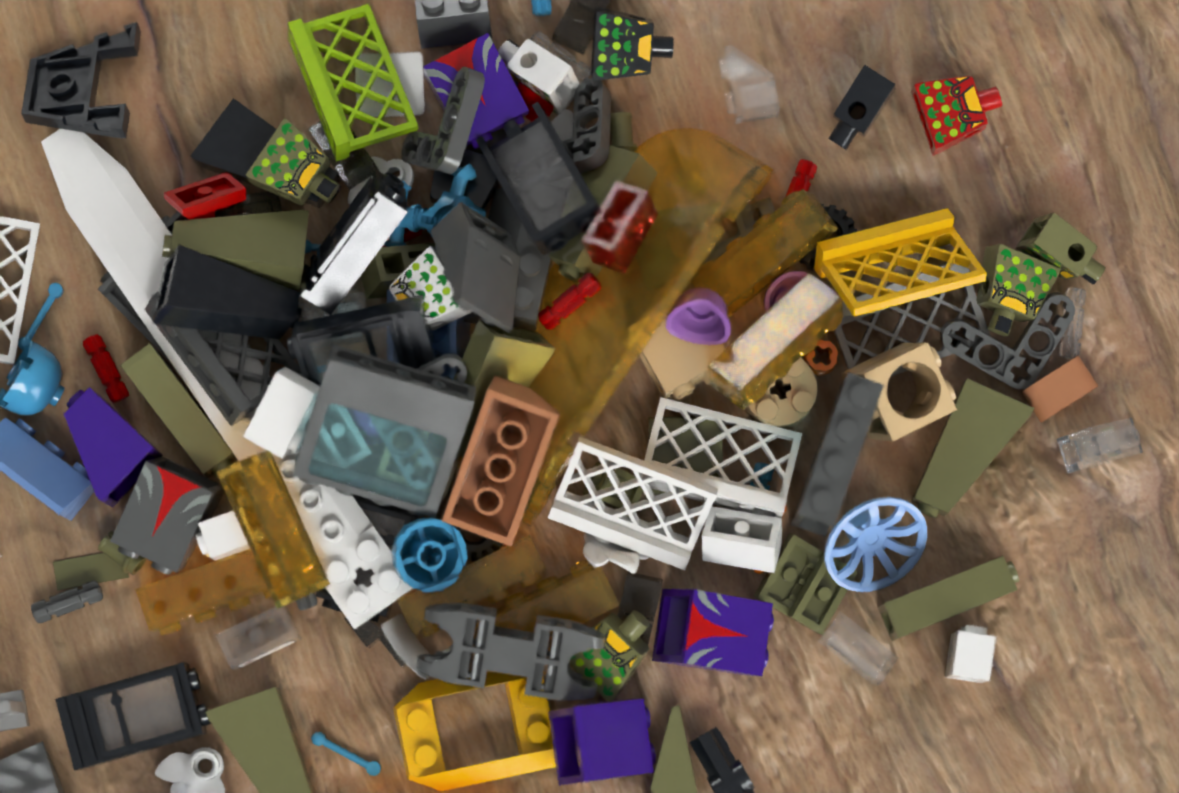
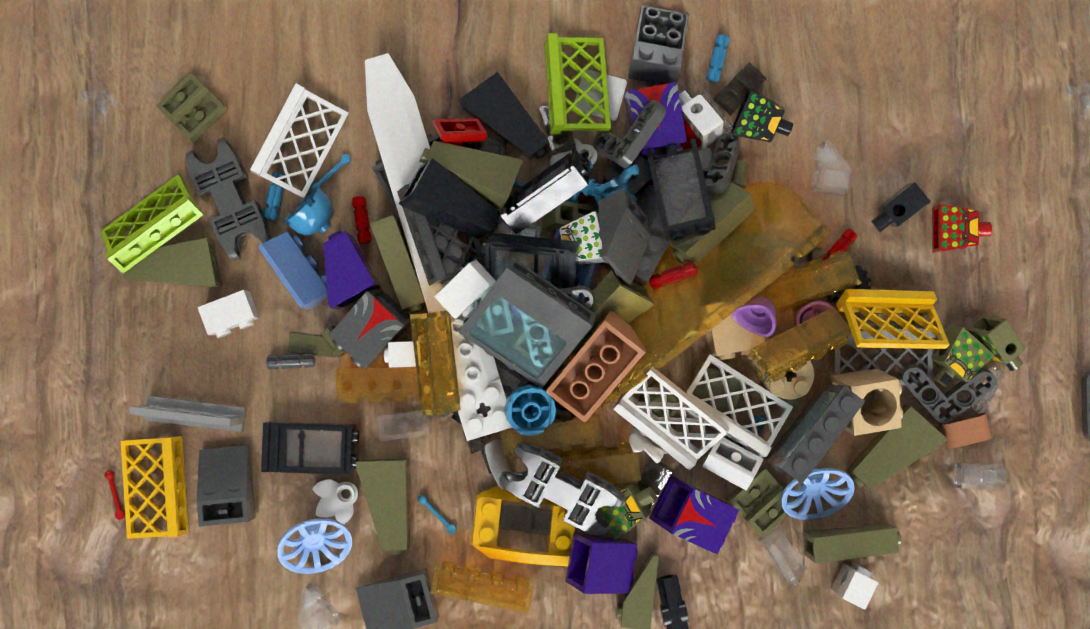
camera: 15 degrees right, 5 degrees up
black wing [21,22,141,139] -> none
olive torso [246,118,340,205] -> none
clear red brick [582,181,658,274] -> none
orange bush [804,340,838,376] -> none
none -> clear smoke slope [499,504,552,535]

